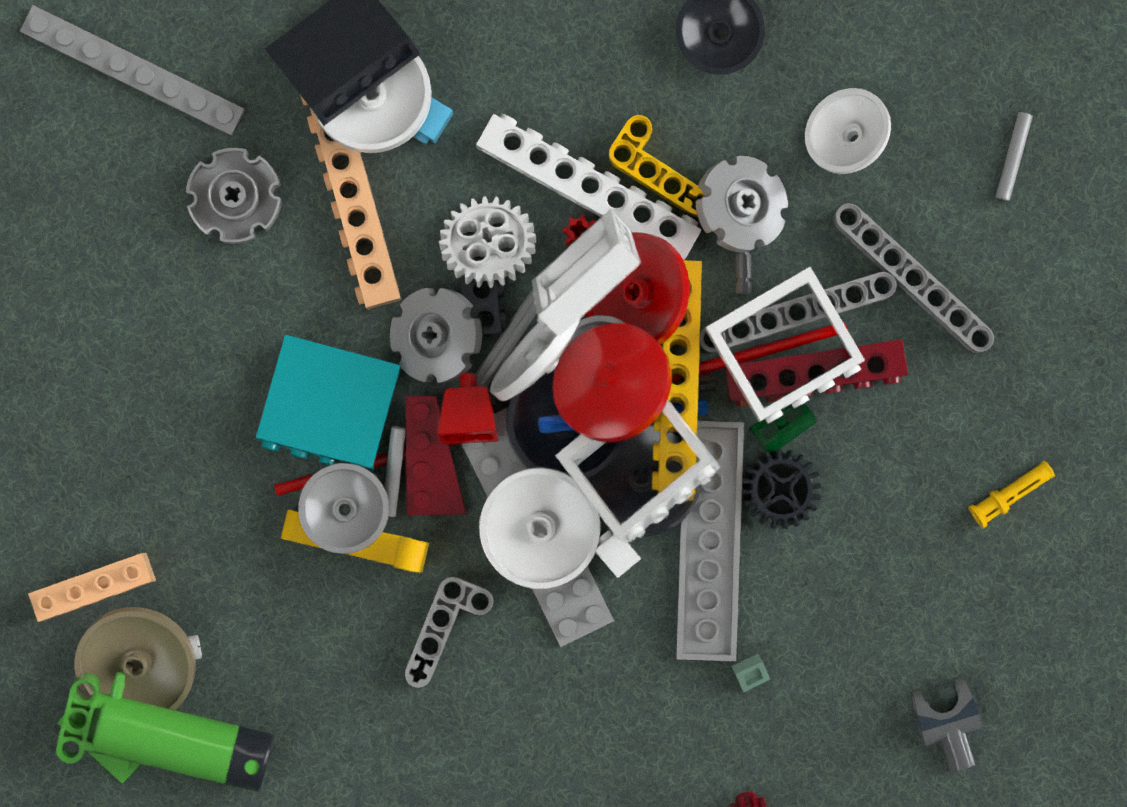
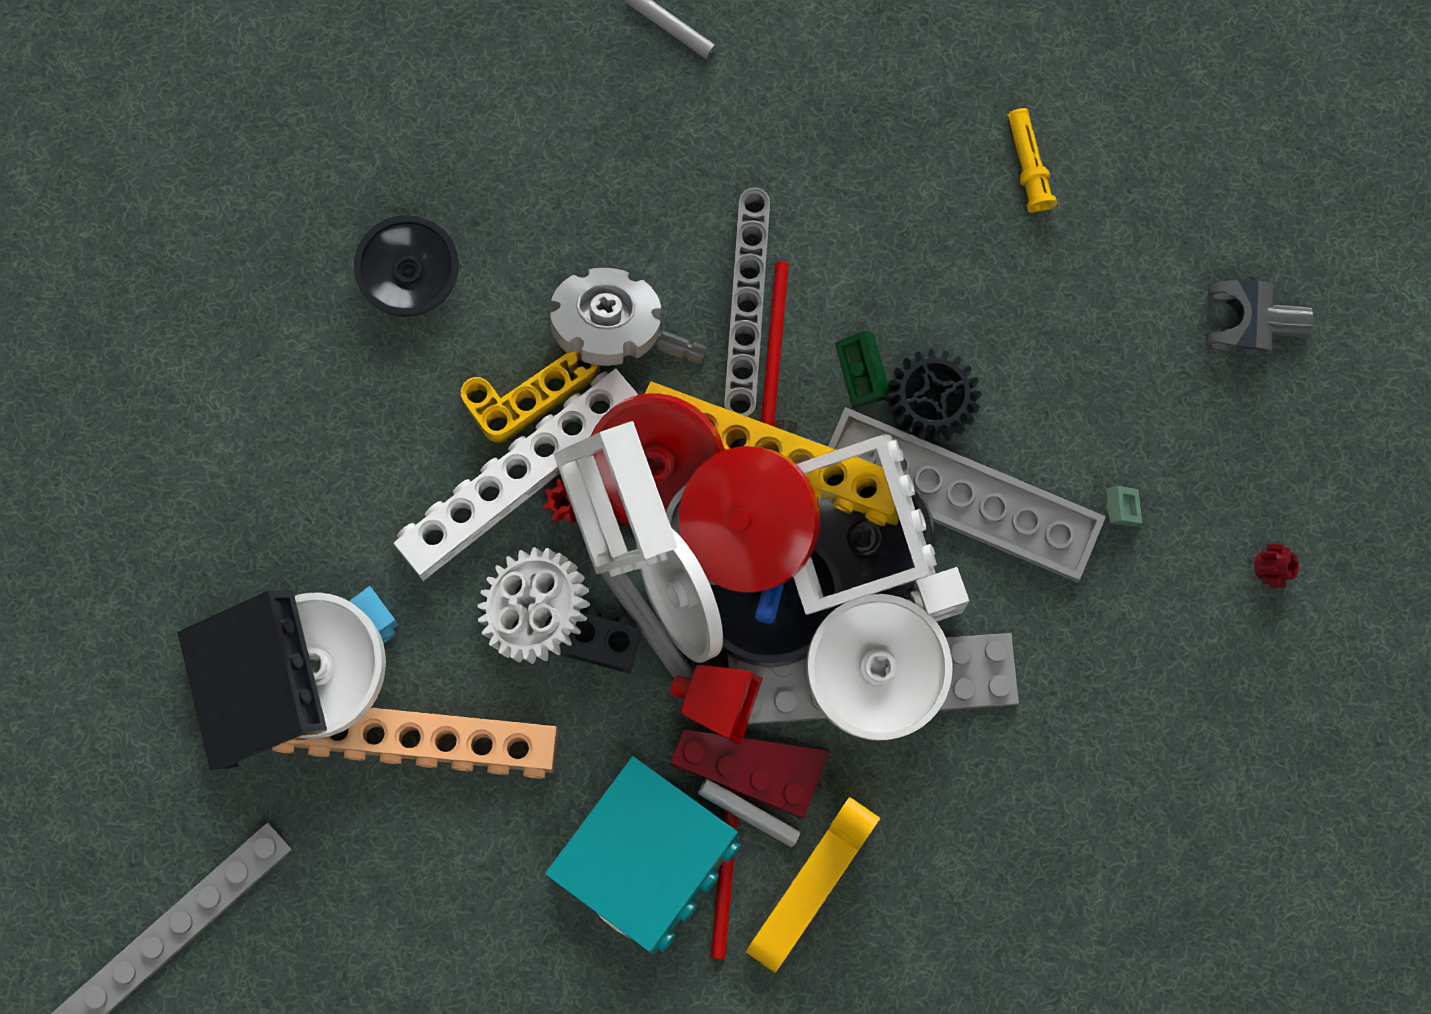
camera: 70 degrees left, 10 degrees down
light grey piece [186,148,282,244] -> none
light grey dish [298,463,389,554] -> none
light grey piece [390,288,482,383] -> none
light grey beam [405,577,494,688] -> none
white window [705,267,865,424] -> none
dark red brick [724,339,908,407] -> none
white dish [805,88,891,174] -> none
light grey beam [833,203,994,353] -> none

